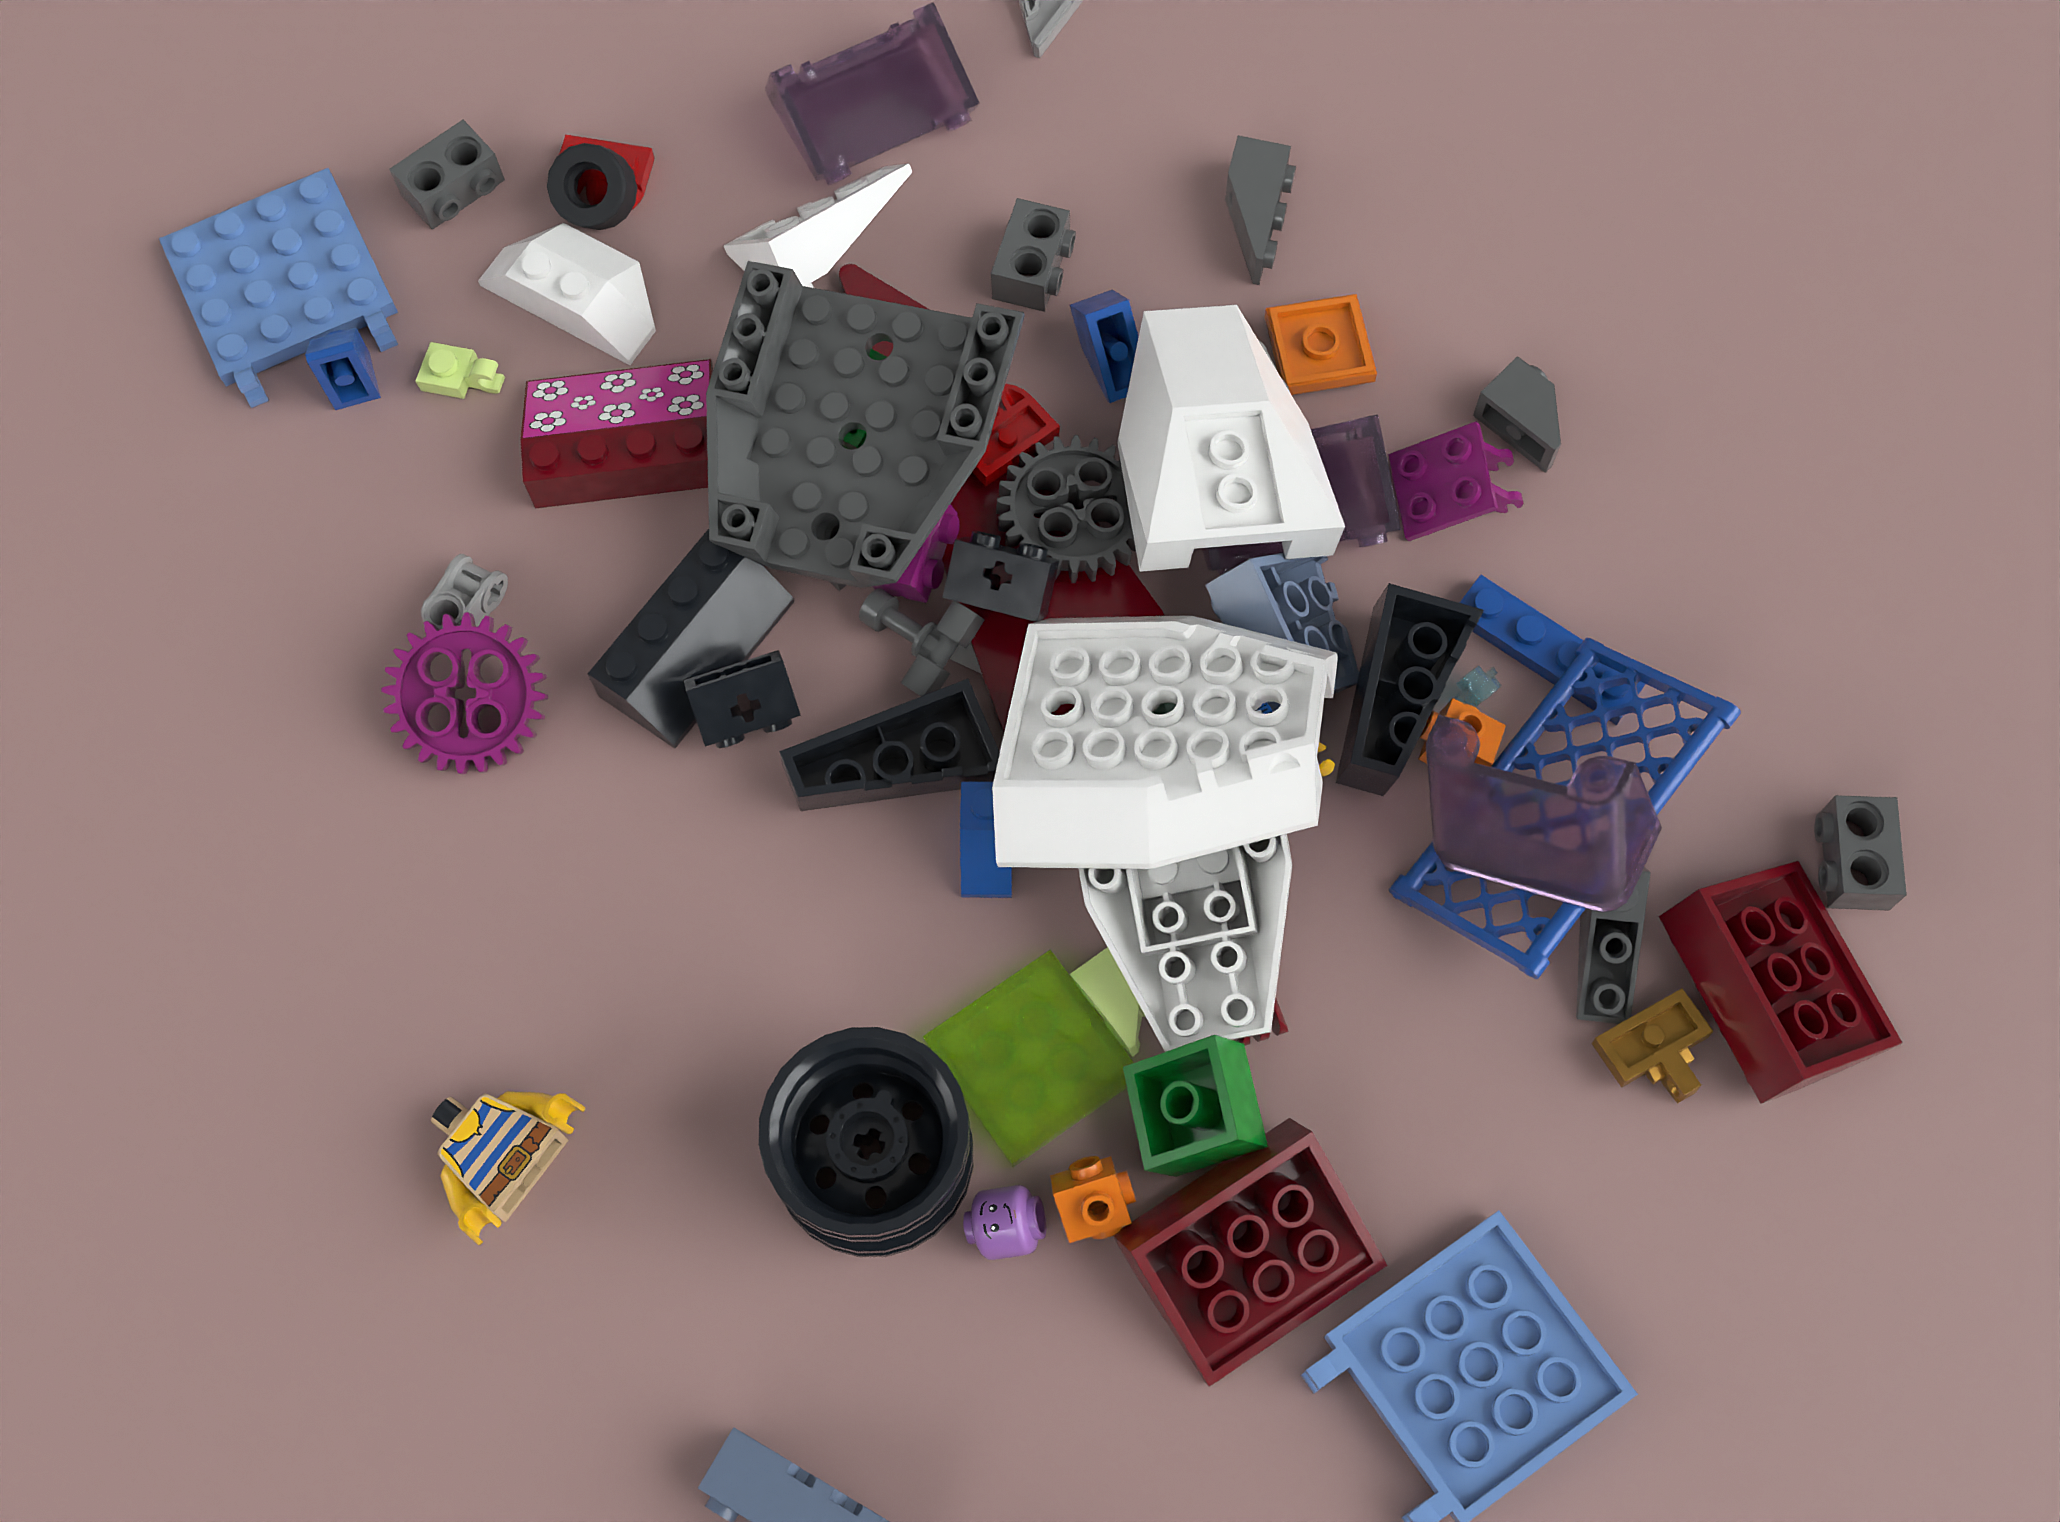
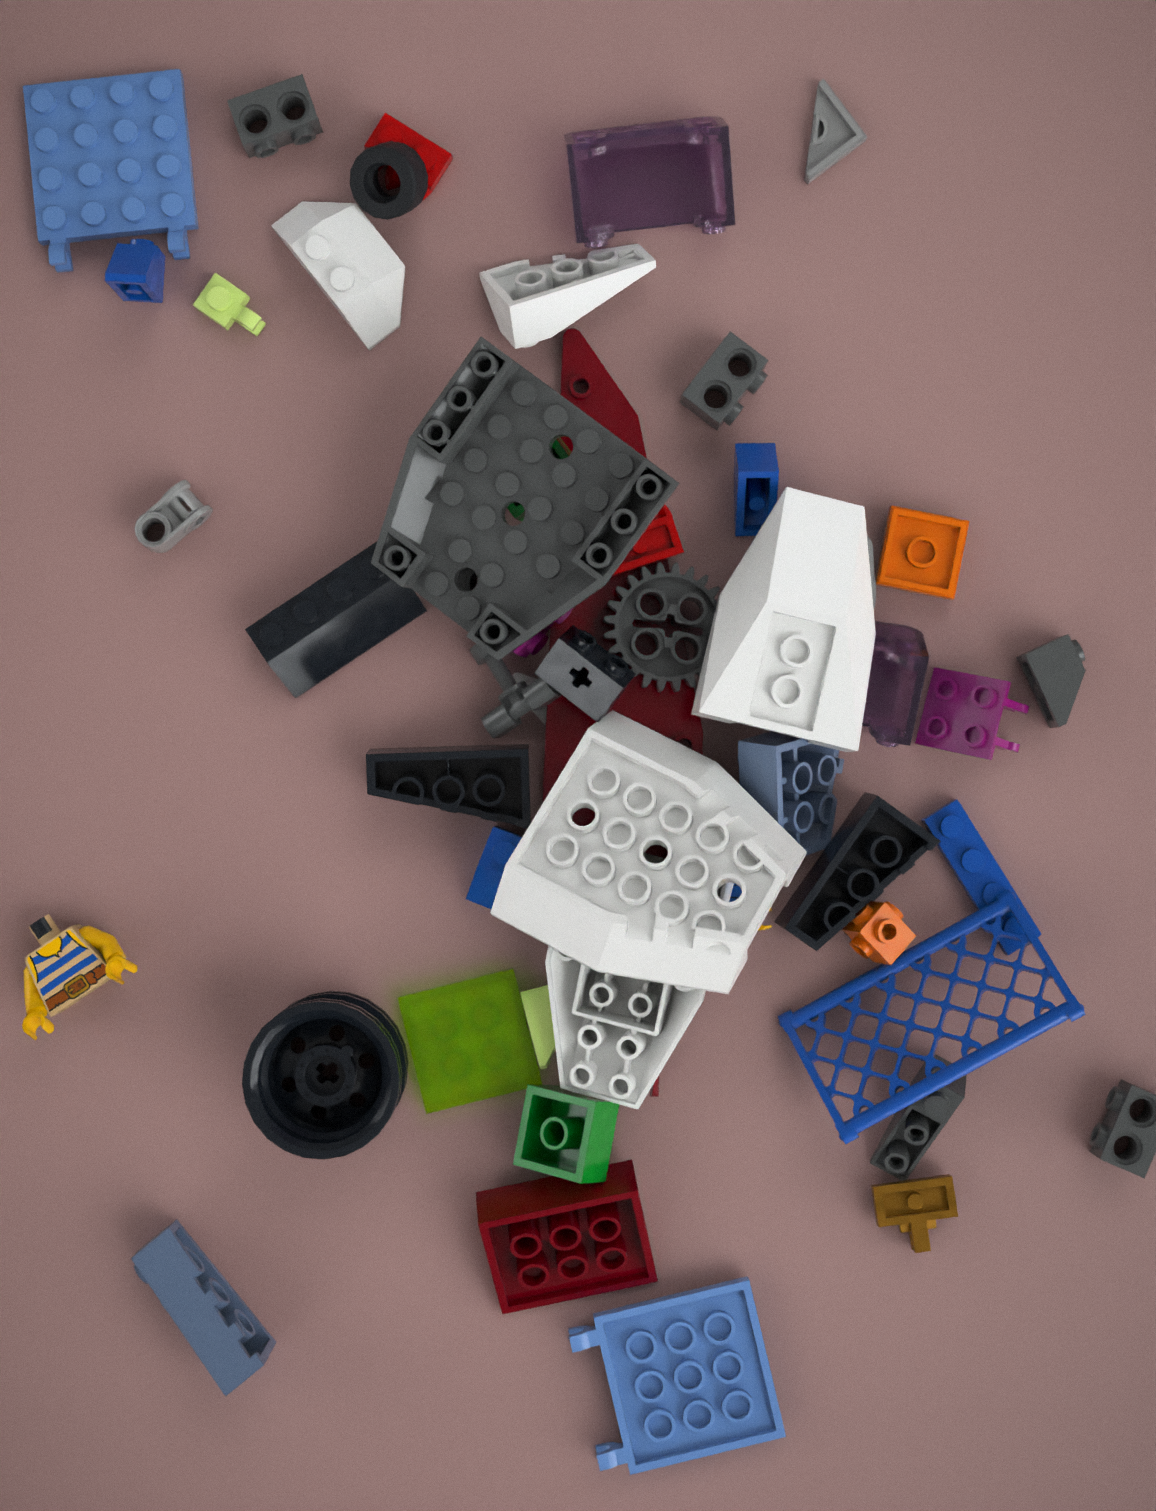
camera: 20 degrees right, 20 degrees up
magenta gear [381,612,548,774] -> none
slope [520,359,713,509] -> none
black brick [684,650,801,748] -> none
medium lavender head [963,1185,1047,1260] -> none
orange brick [1050,1156,1137,1243] -> none
dark grey slope [1225,135,1296,285] -> none
clear purple windscreen [1426,715,1662,912] -> none
clear light blue plate [1454,665,1502,707] -> none
dark red slope [1658,861,1903,1104] -> none

